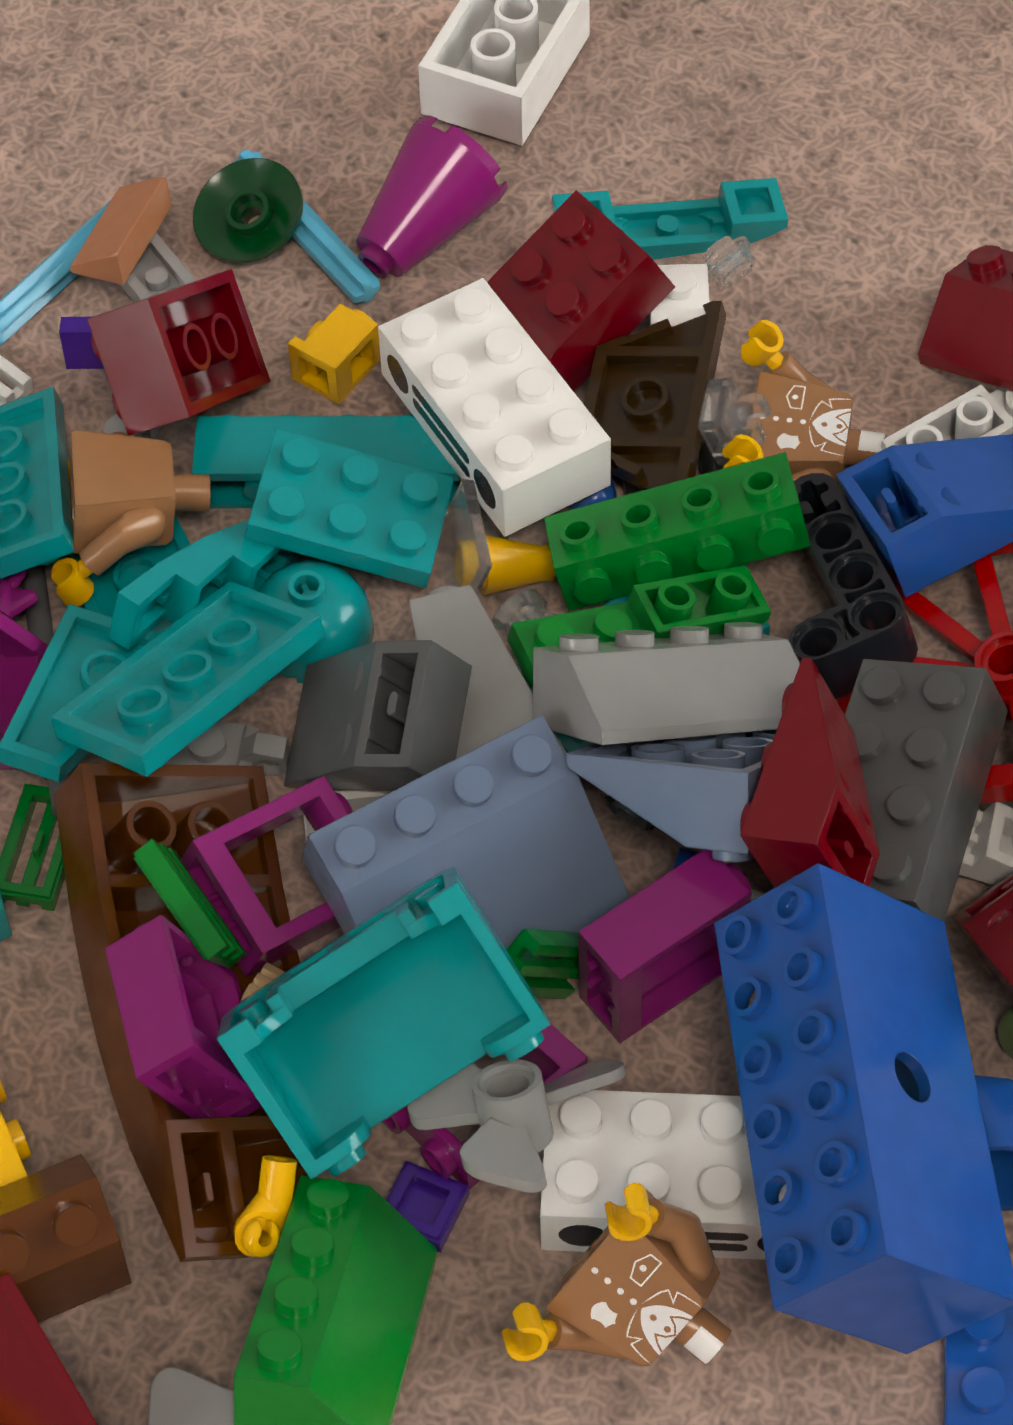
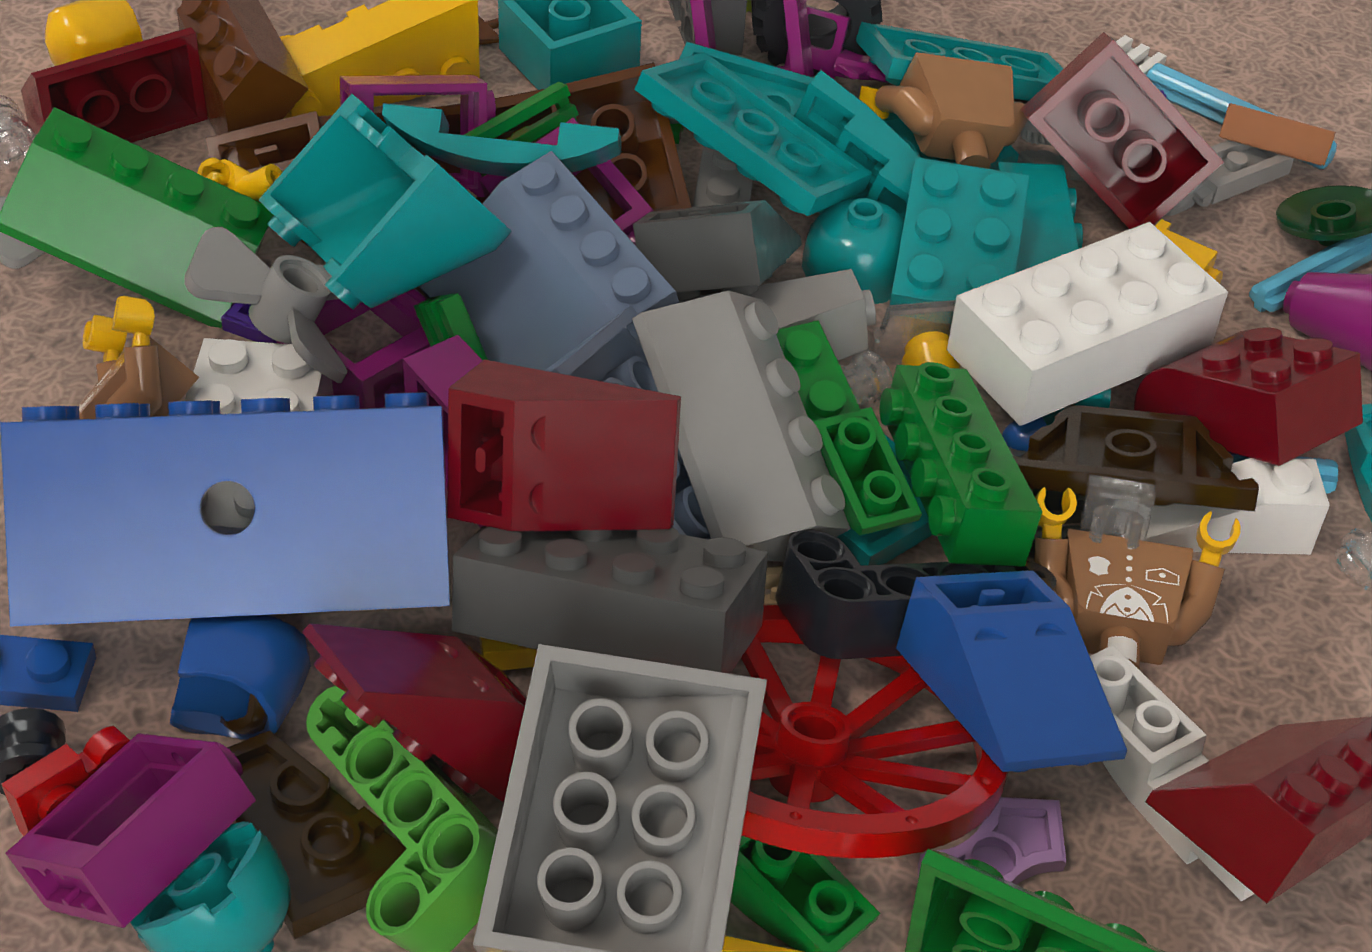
camera: 85 degrees right, 10 degrees down
none -> teal slope [382,103,622,177]

